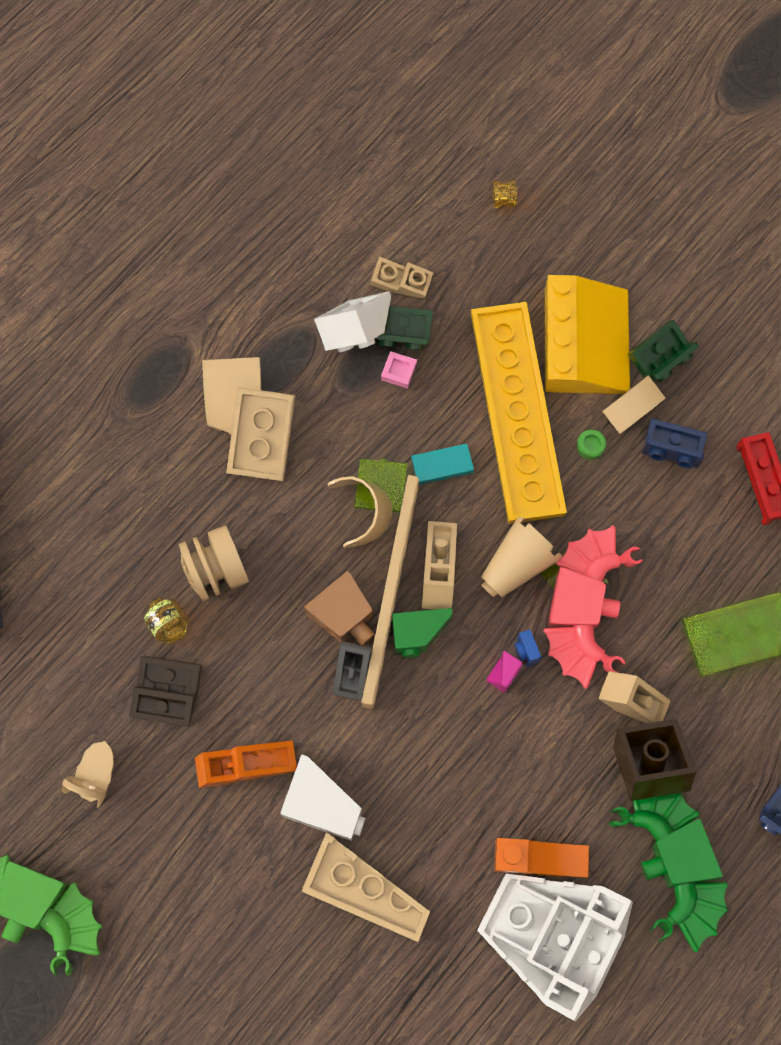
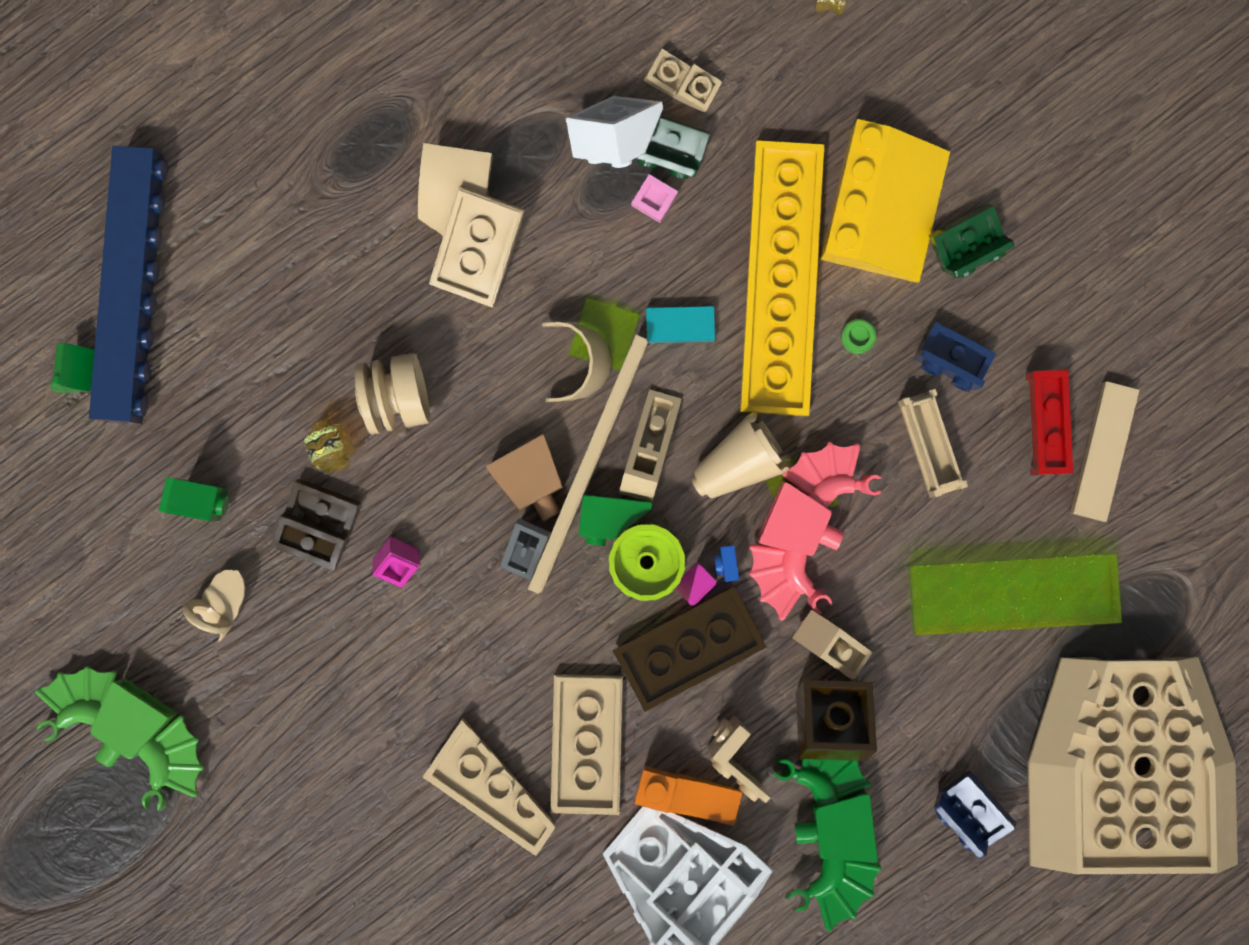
camera: 15 degrees right, 15 degrees up
orange slope [195,740,297,788] -> none
white slope [280,754,366,841] -> none
tan slope [602,376,665,434] -> none
none -> green slope [158,477,229,521]
none -> dark pink slope [372,536,420,588]
none -> tan tile [550,674,623,815]
none -> lime wheel [609,524,685,601]
none -> dark brown plate [613,586,767,712]
none -> tan bracket [707,715,771,803]
none -> tan container [898,389,968,498]

